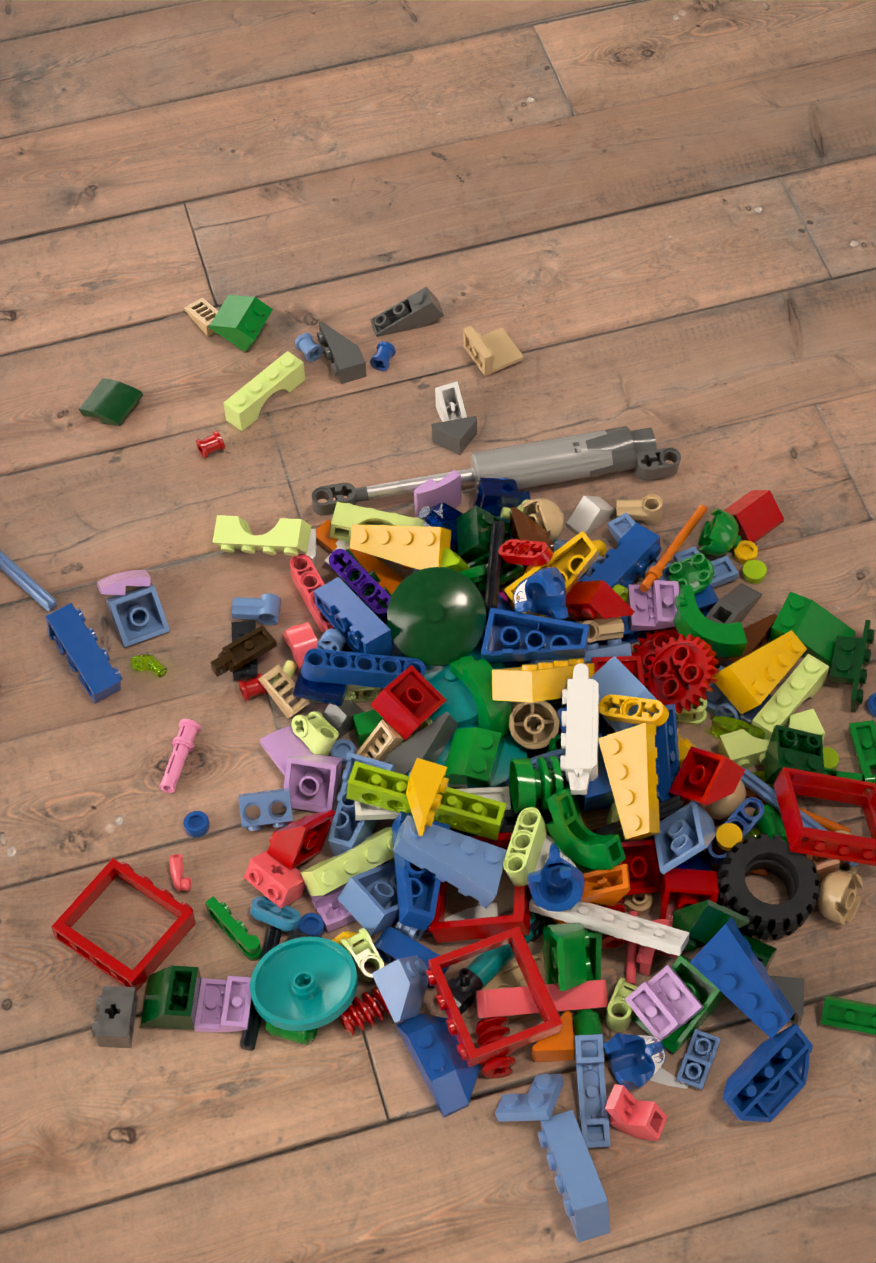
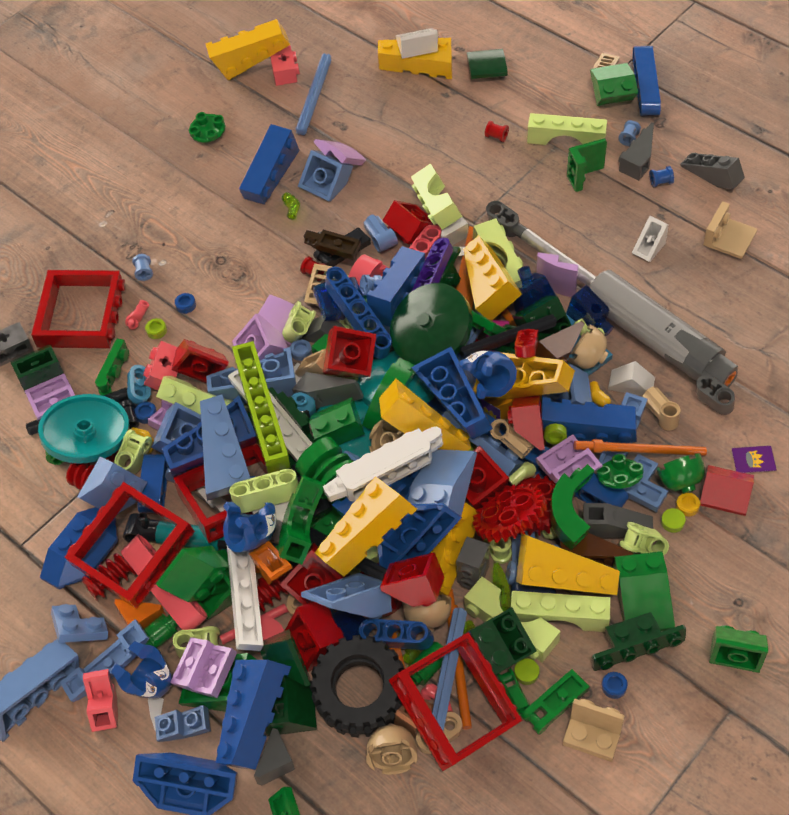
camera: 60 degrees right, 0 degrees up
bright pink pin [159,719,201,793] -> none
medium blue brick [238,788,293,831] -> none
yellow slope [406,758,449,836] -> none
dark grey slope [431,416,477,455] -> none
lime slope [441,547,470,572] -> none
yellow beam [599,694,669,727] -> none
yellow tile [716,823,743,851] -> none
none -> medium blue bush [132,254,153,281]
none -> lime tile [145,318,167,339]
none -> yellow wedge [378,38,452,80]
none -> red slope [382,200,440,245]
none -> white slope [396,28,438,59]
none -> dark grey brick [456,537,490,589]
none -> yellowish green arm [509,462,536,486]
none -> green bracket [567,138,607,192]
none -> yellowish green piece [619,522,669,555]
none -> blue beam [633,46,661,116]
none -> dark purple sticker [732,445,777,473]

